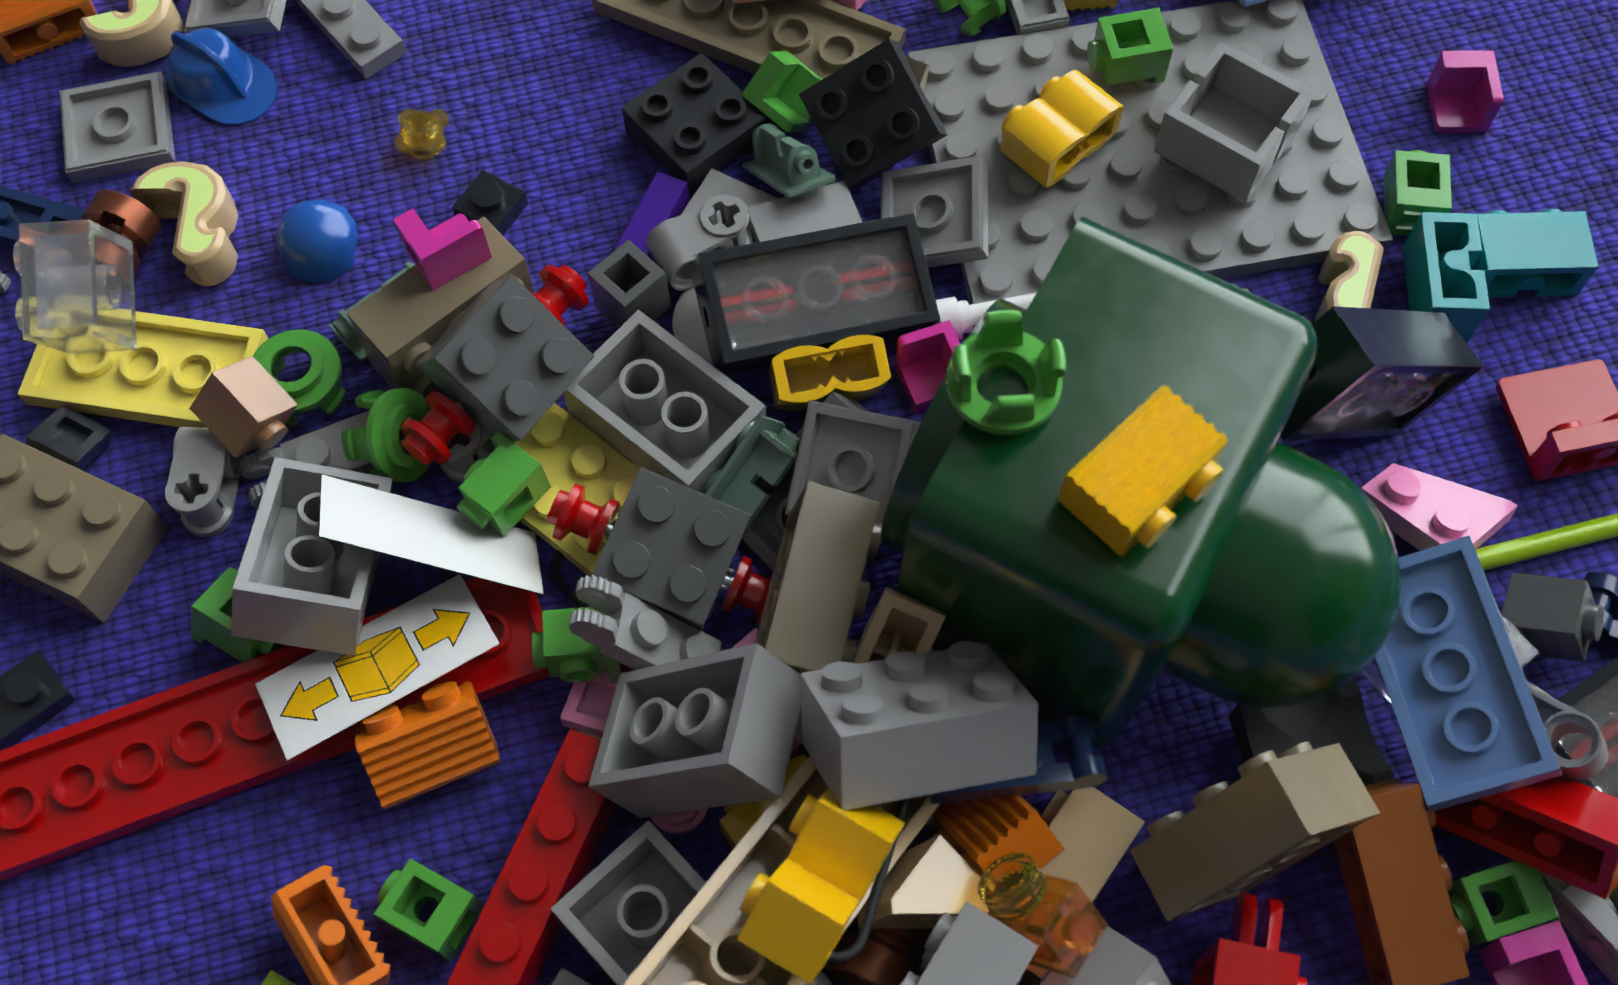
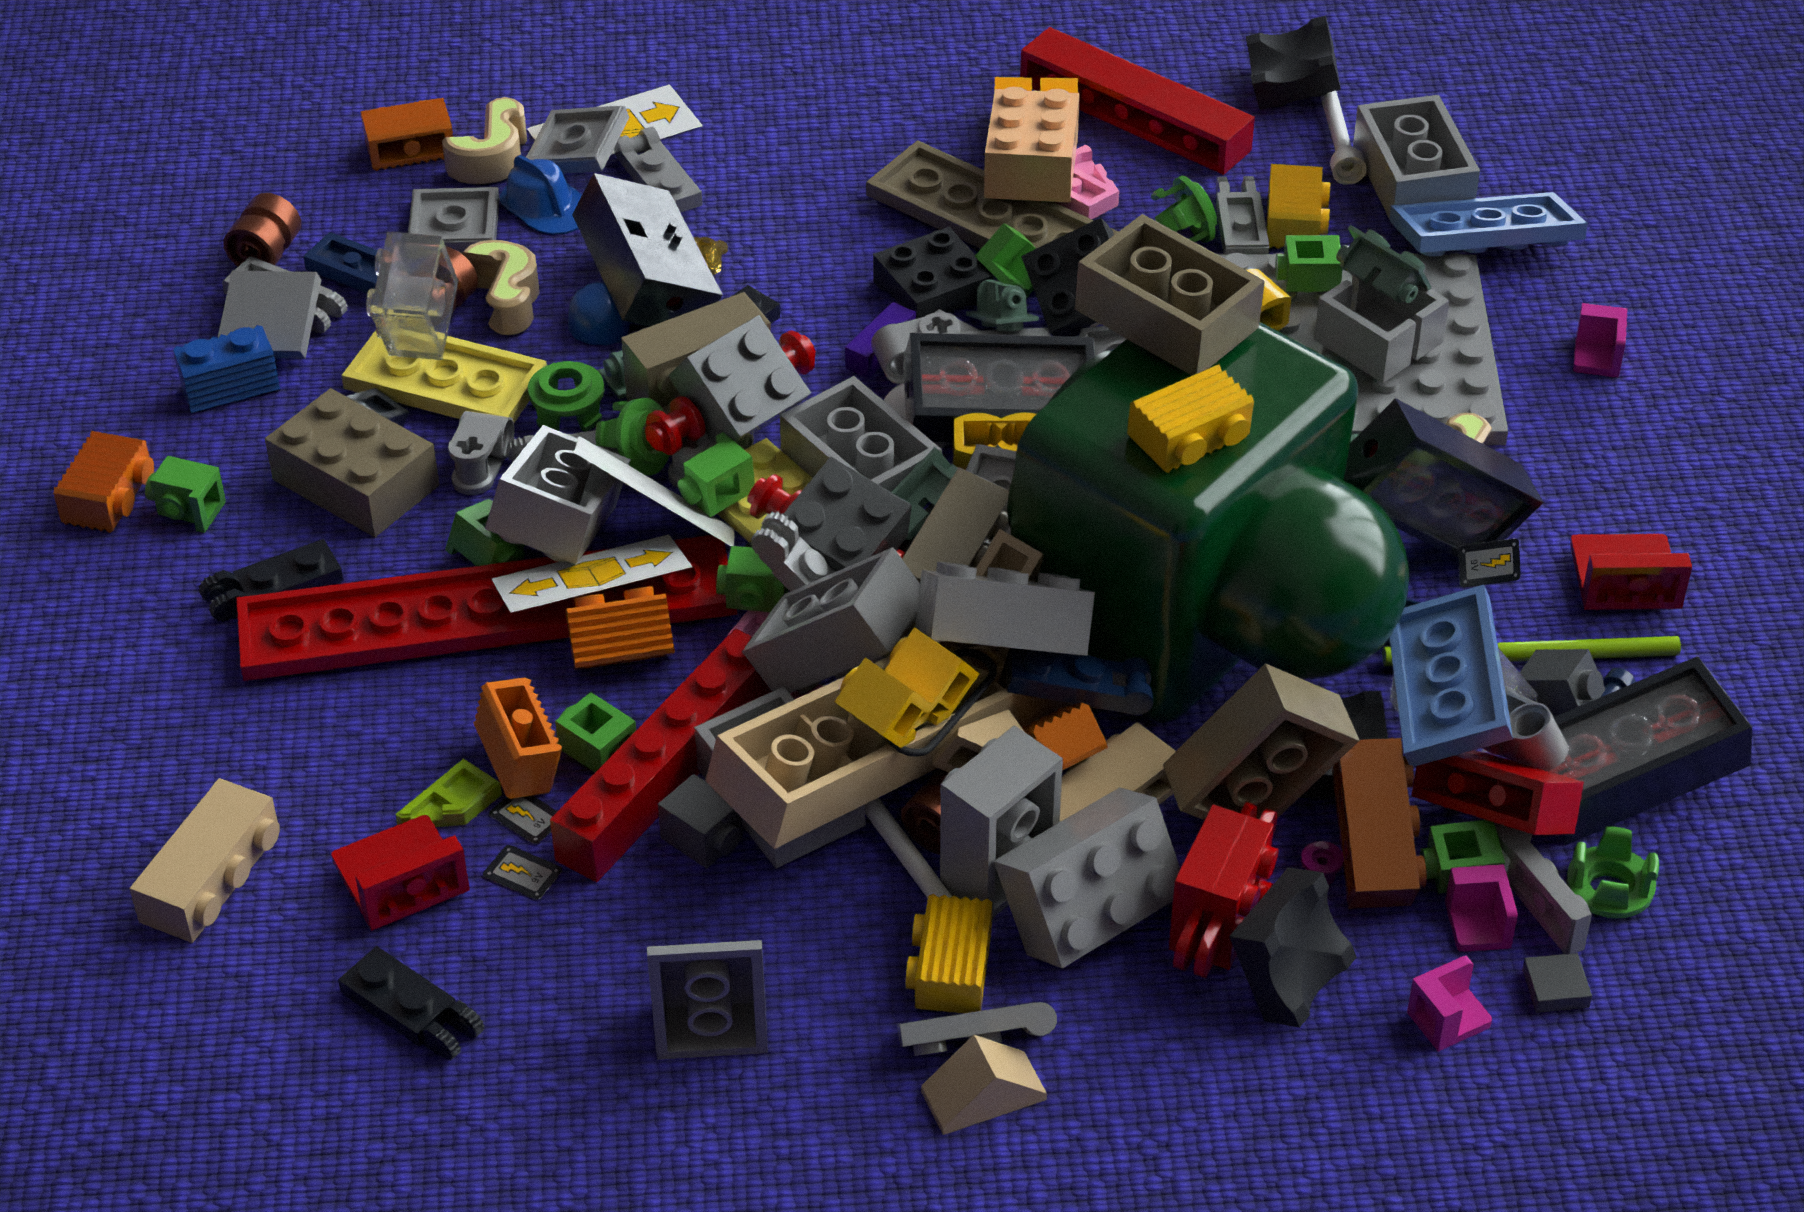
camera: 10 degrees right, 20 degrees down
medium nougat brick [189,356,298,458] -> none
dark pink panel [393,209,492,290] -> none
dark grey brick [588,240,671,328] -> none
bright green piece [946,310,1066,435] -> none
clear yellow tile [978,853,1048,921] -> none
clear orange brick [988,867,1108,979] -> none
bright pink wing [1361,463,1518,551] -> none
bright green brick [1384,150,1452,236] -> none
teal brick [1402,212,1490,342] -> none
brick [1471,209,1599,298] -> none
none -> black brick [572,173,723,326]
none -> dark tan brick [1075,214,1265,376]
none -> magenta piece [1301,841,1344,885]
none -> sand green hinge [1336,225,1432,303]
none -> sticker [1458,538,1521,588]

